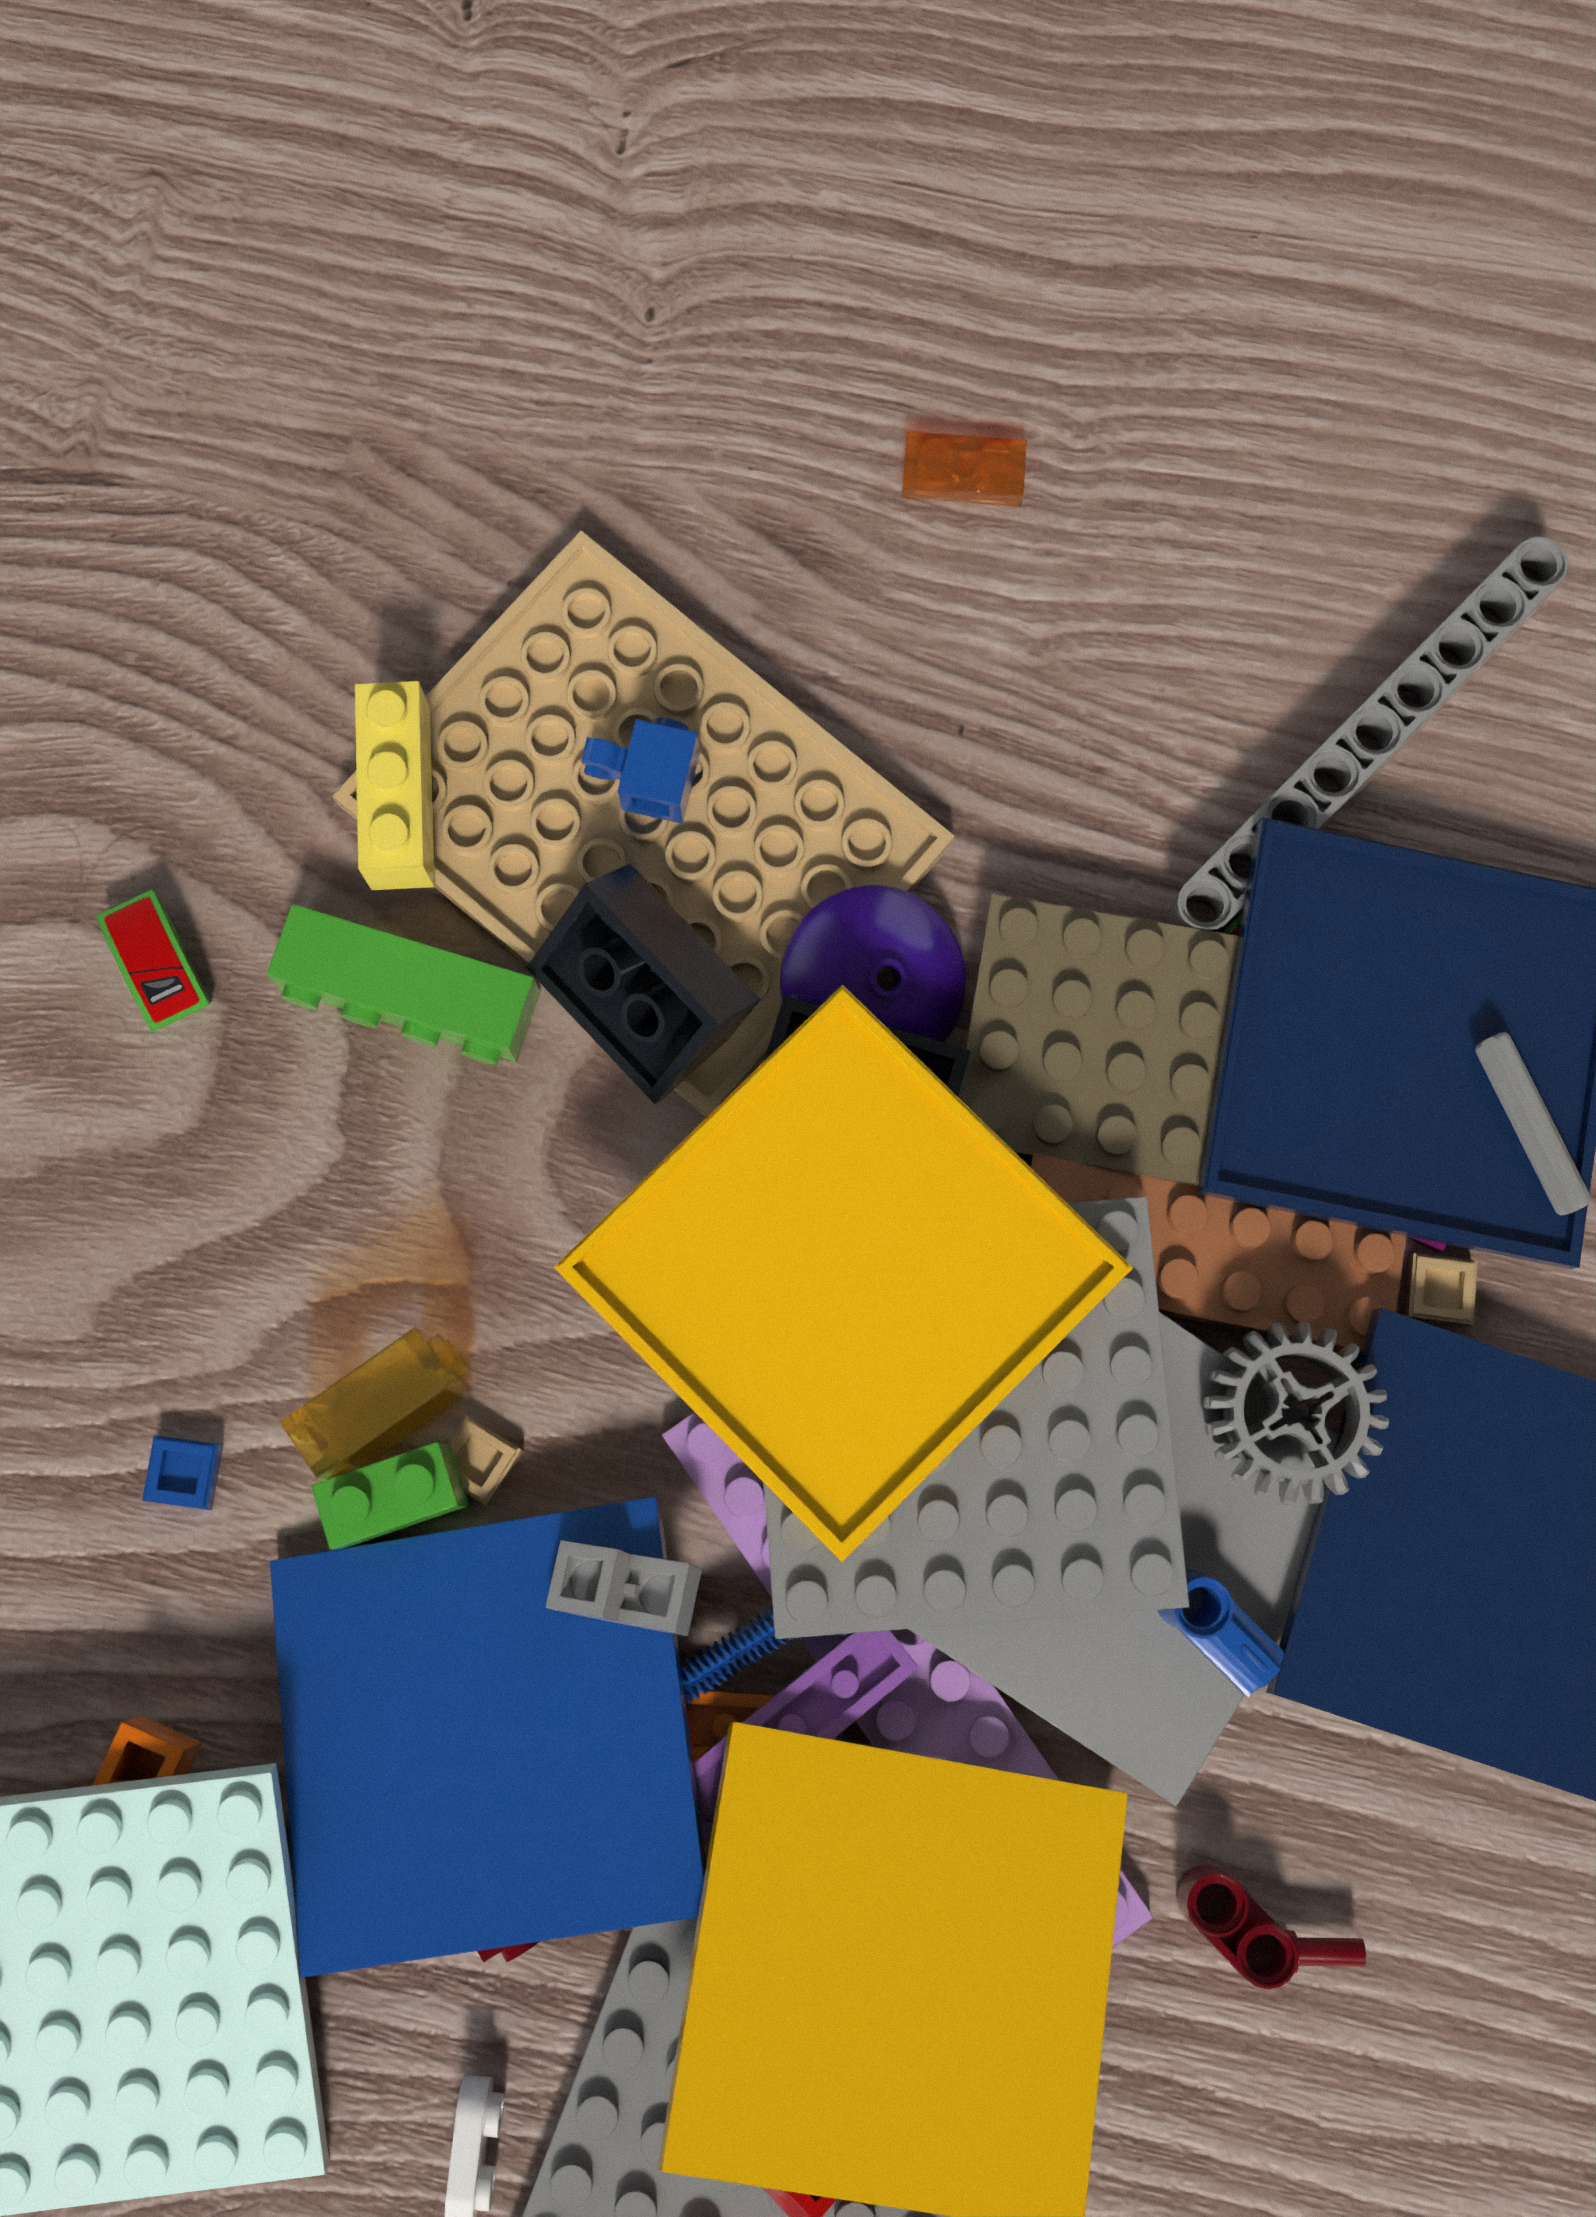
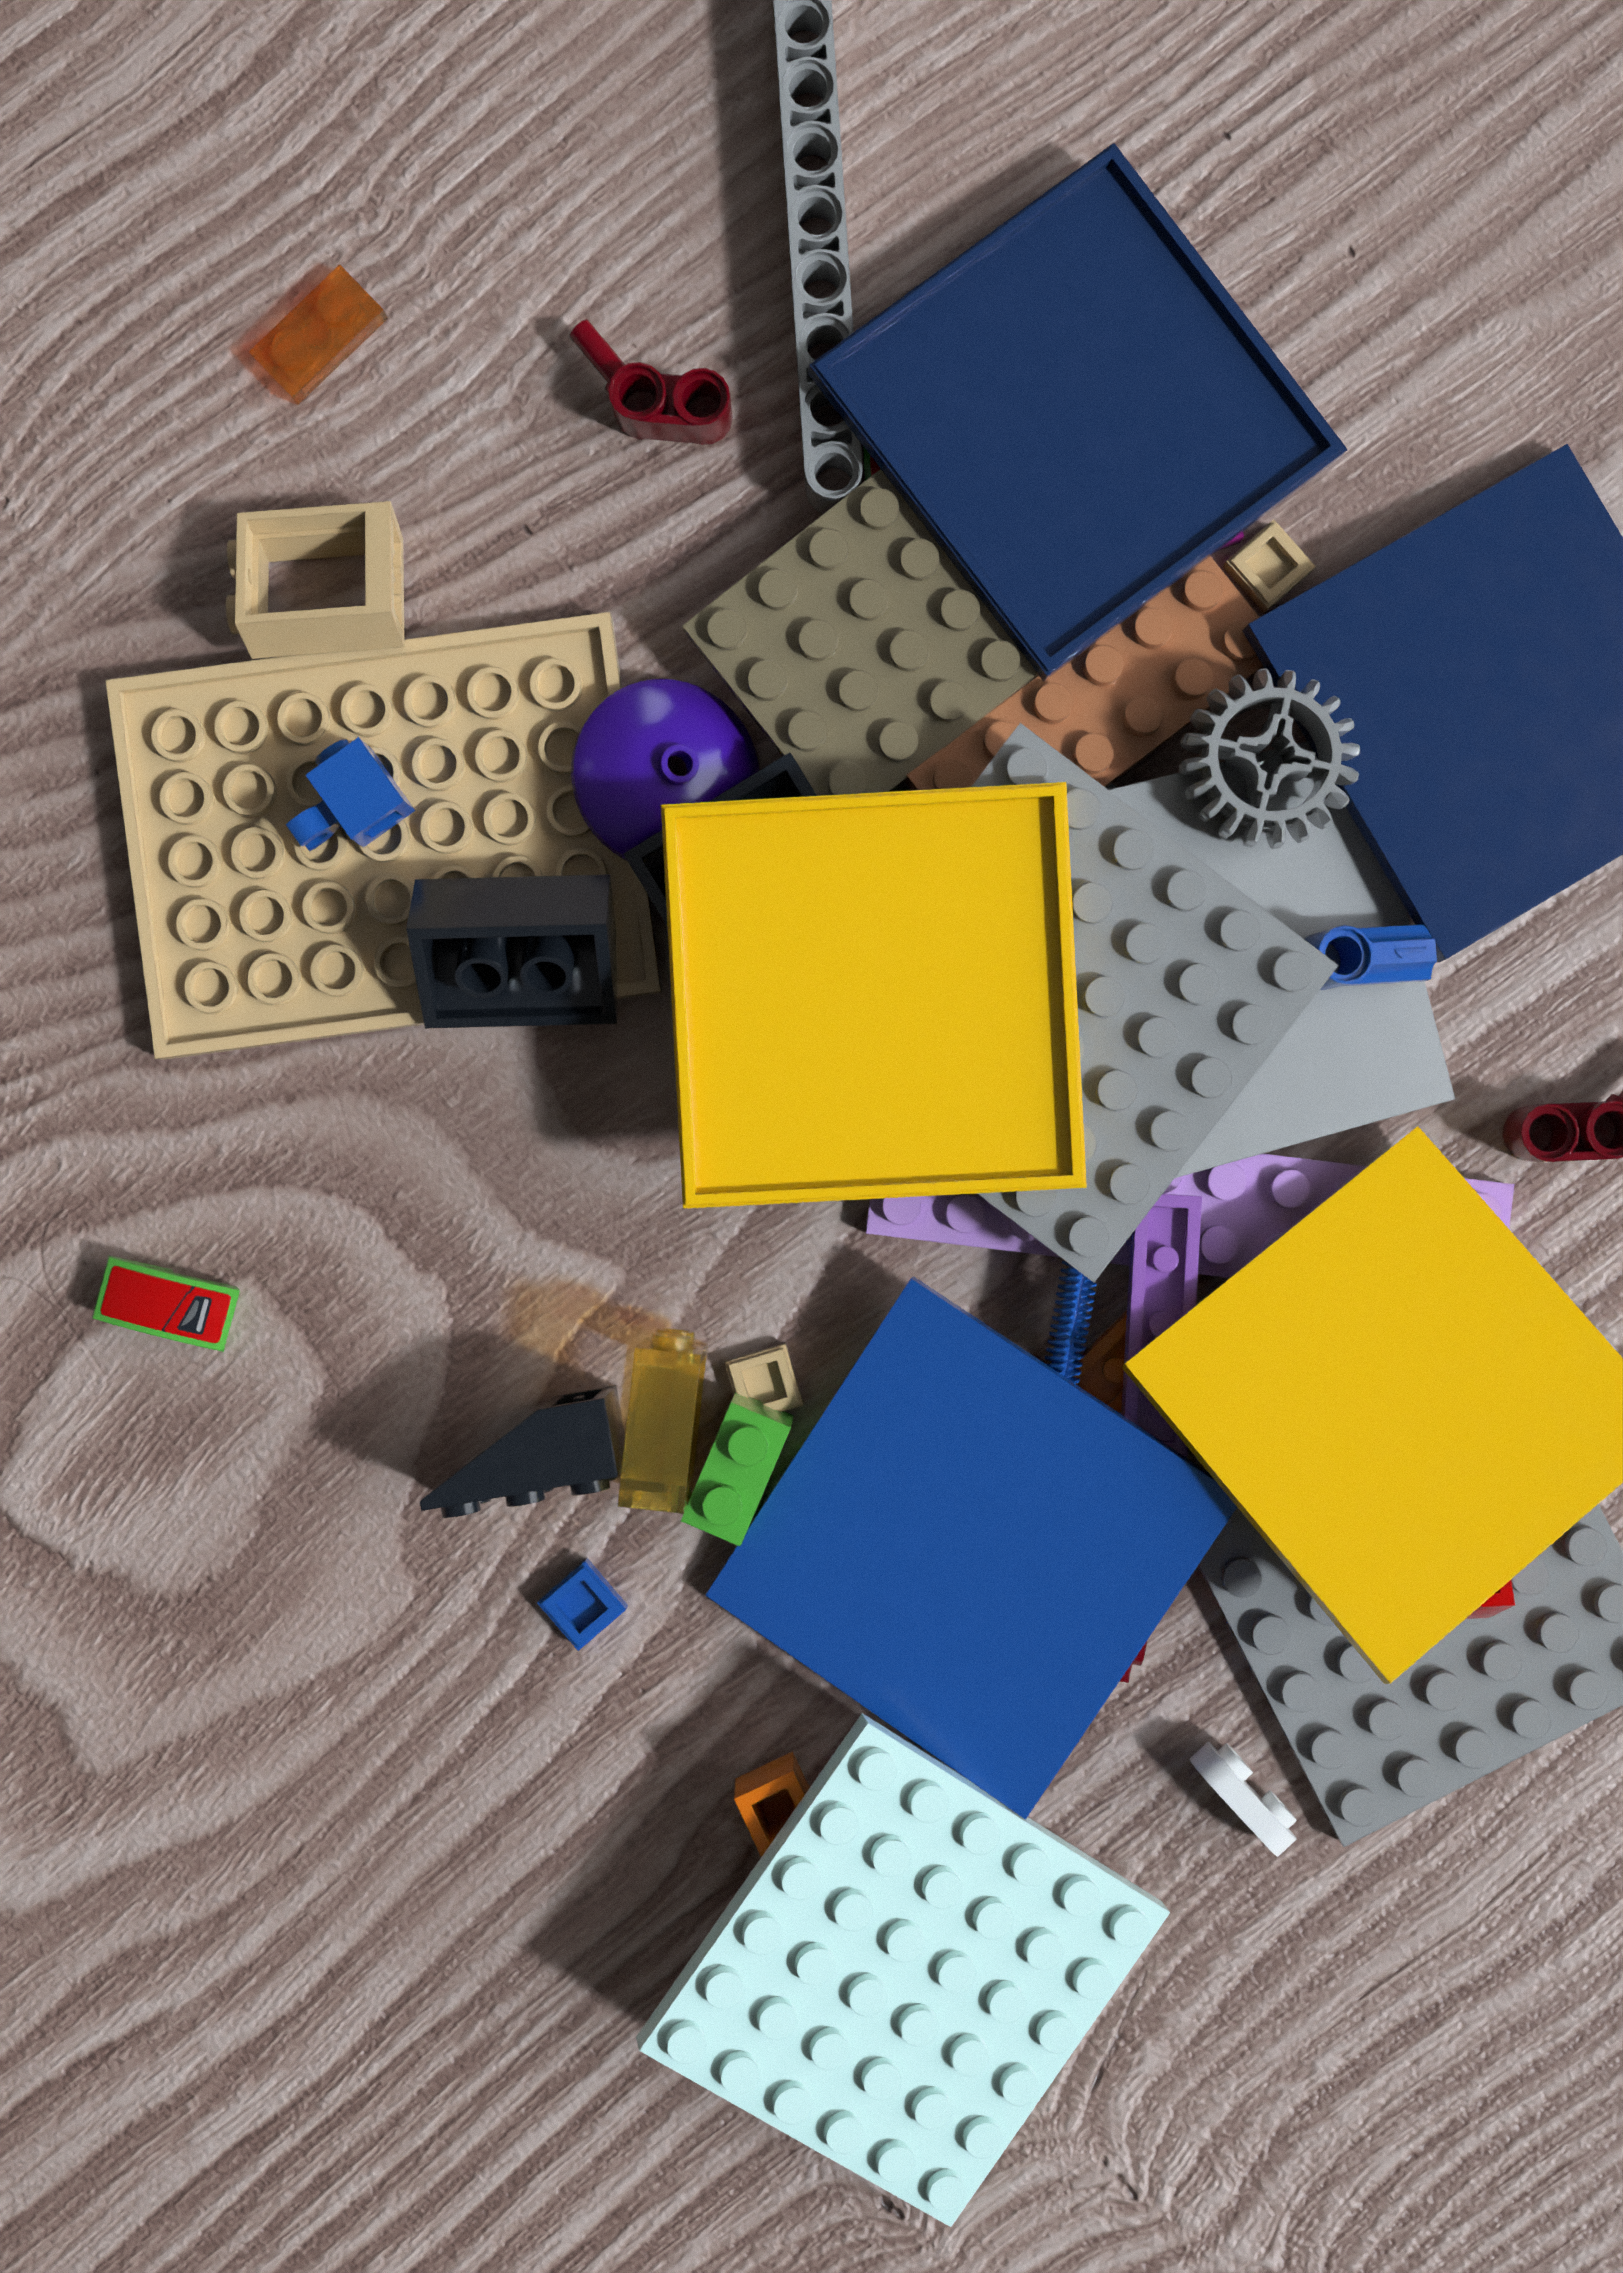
camera: 45 degrees left, 10 degrees up
bright green brick [266,904,540,1065] -> none
light yellow brick [355,681,435,890] -> none
light grey slope [545,1540,702,1636] -> none
light grey axle [1475,1032,1591,1216] -> none
none -> tan window [226,501,404,659]
none -> black slope [420,1385,629,1518]
none -> dark red beam [569,319,733,445]

